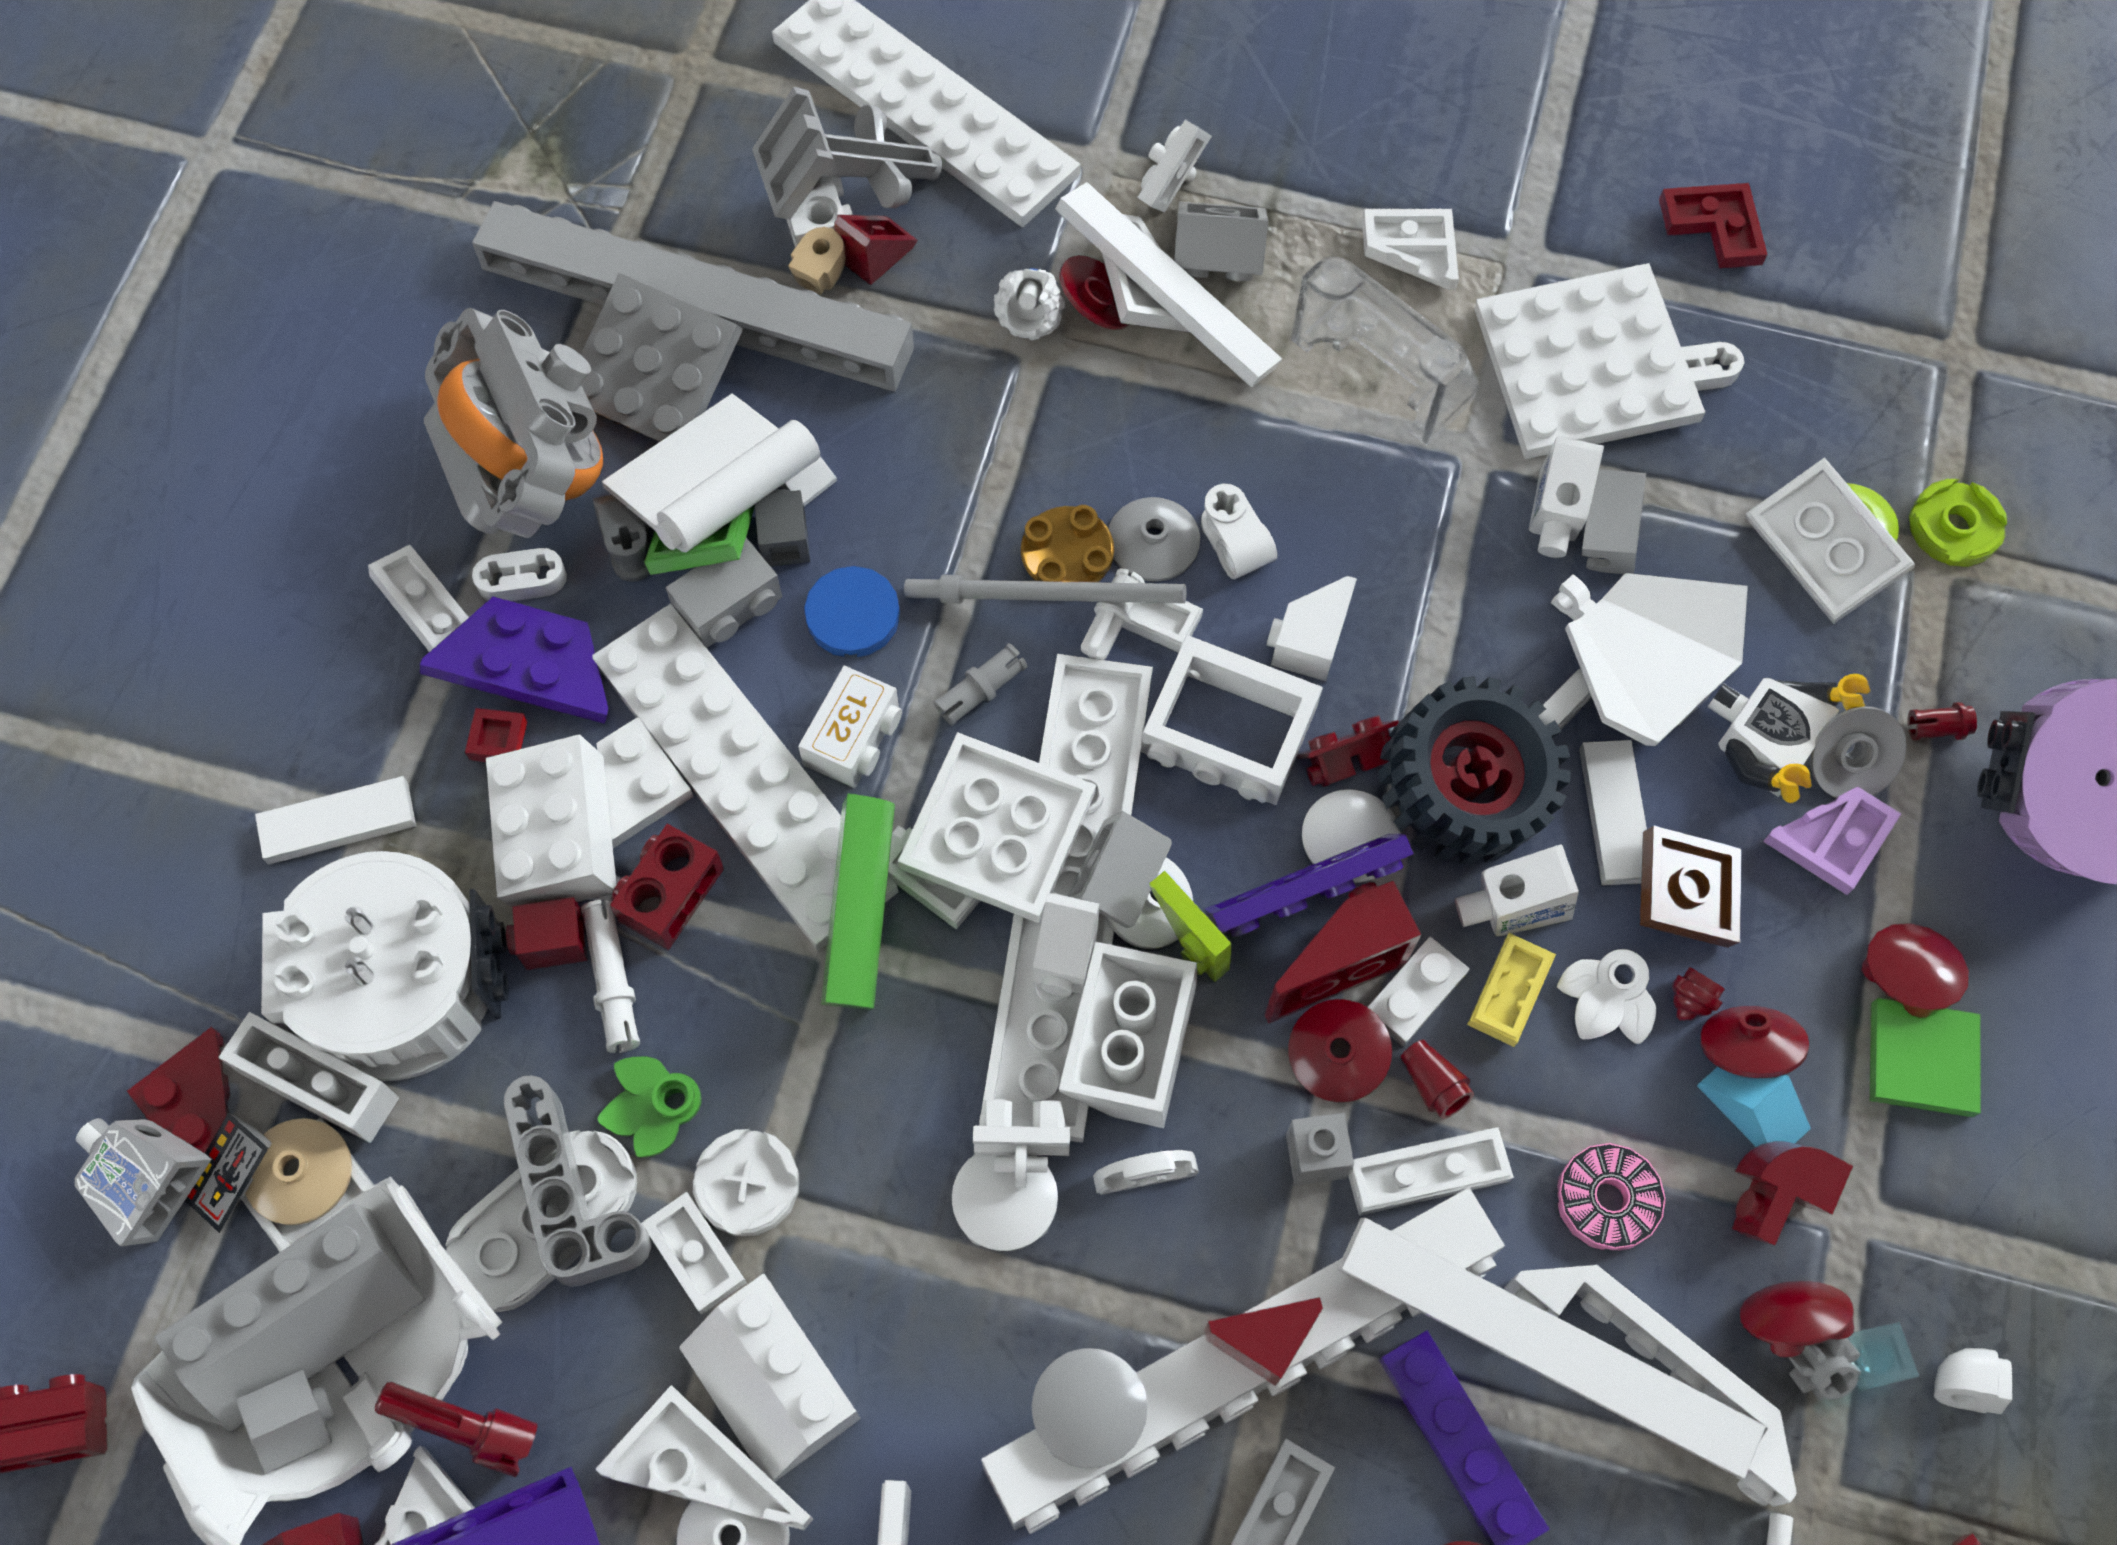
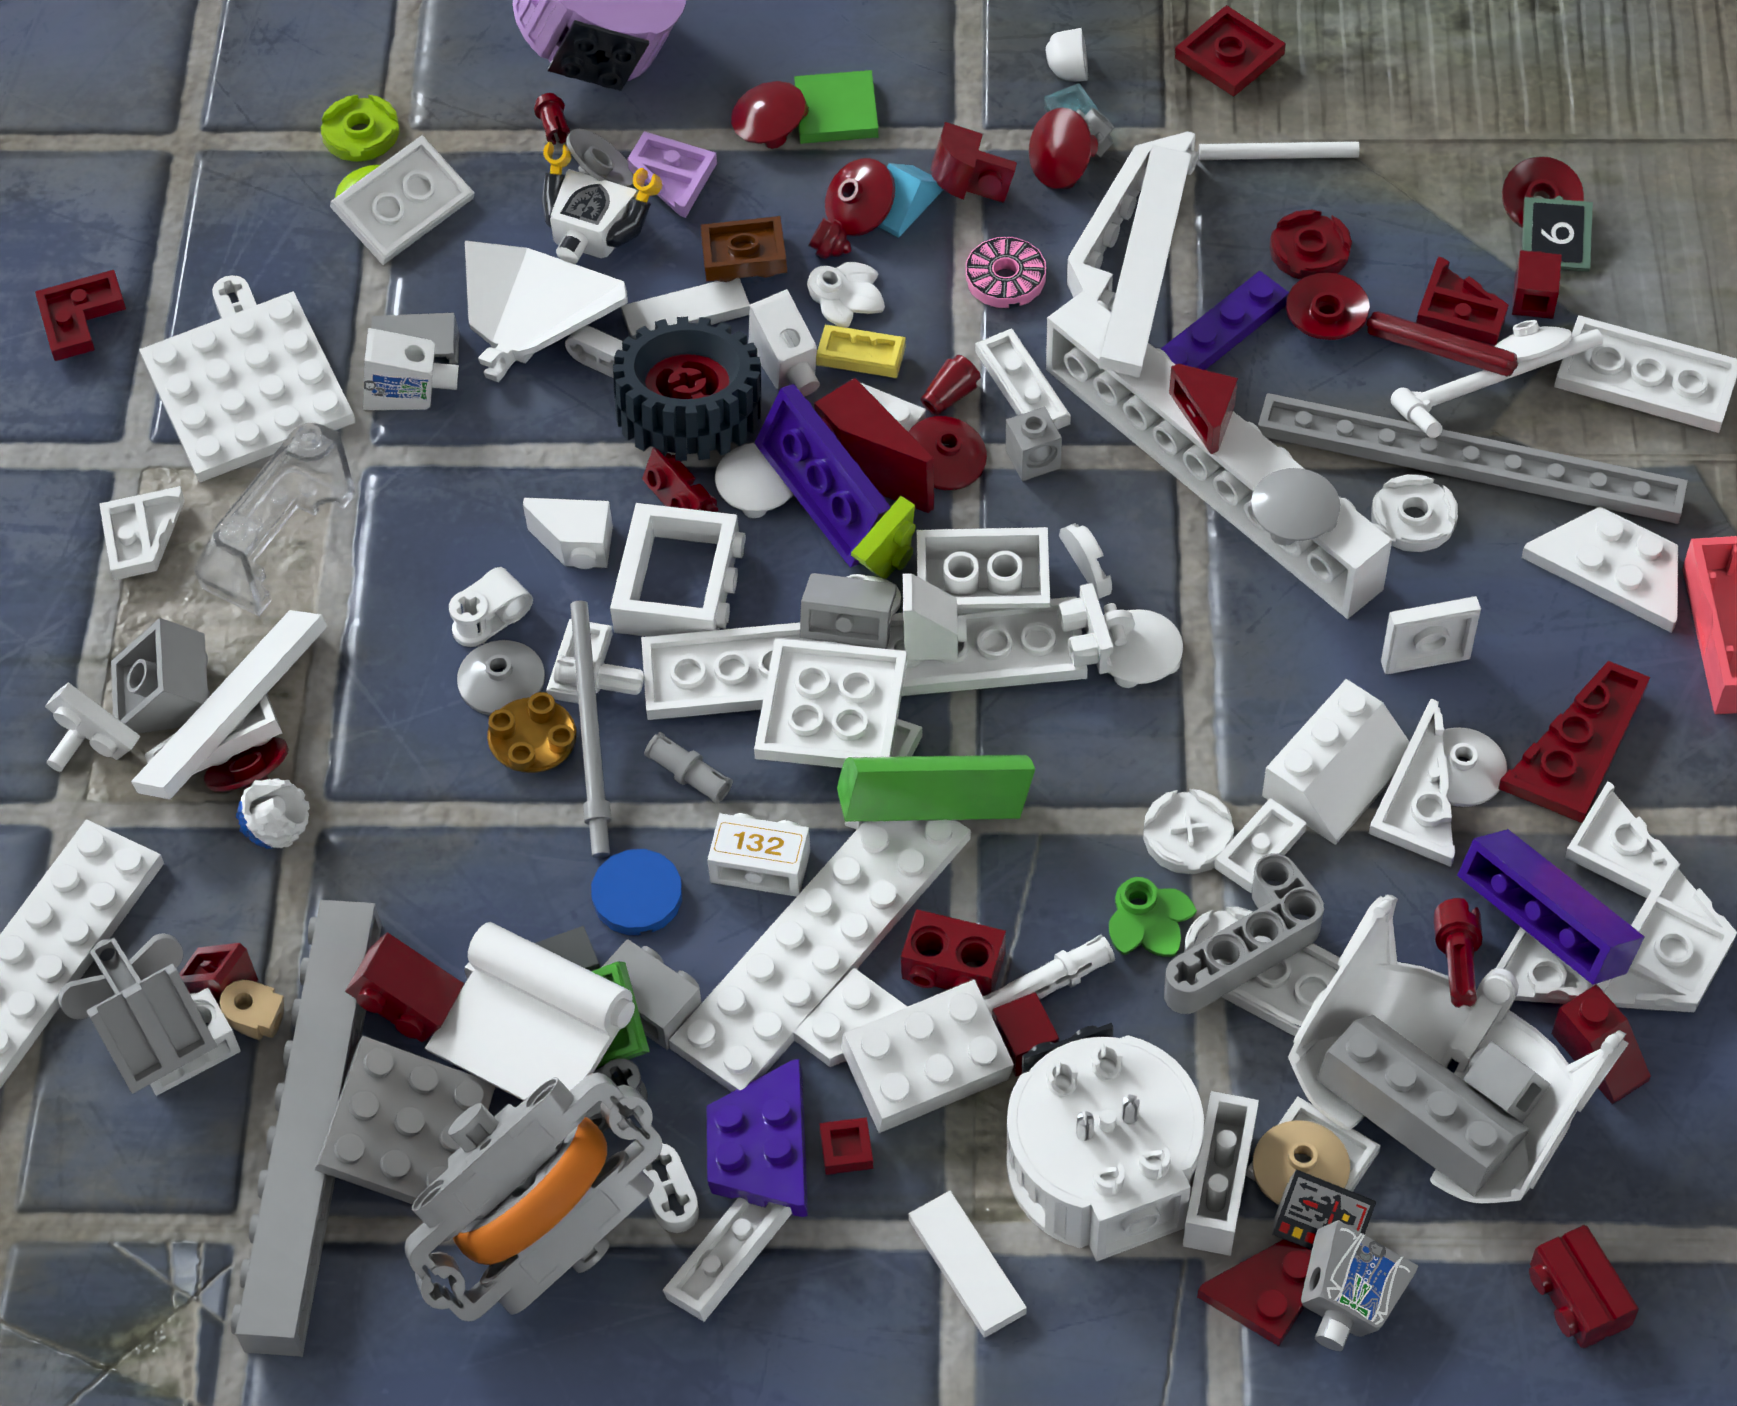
camera: 100 degrees left, 10 degrees down
none -> dark red brick [345,932,464,1042]

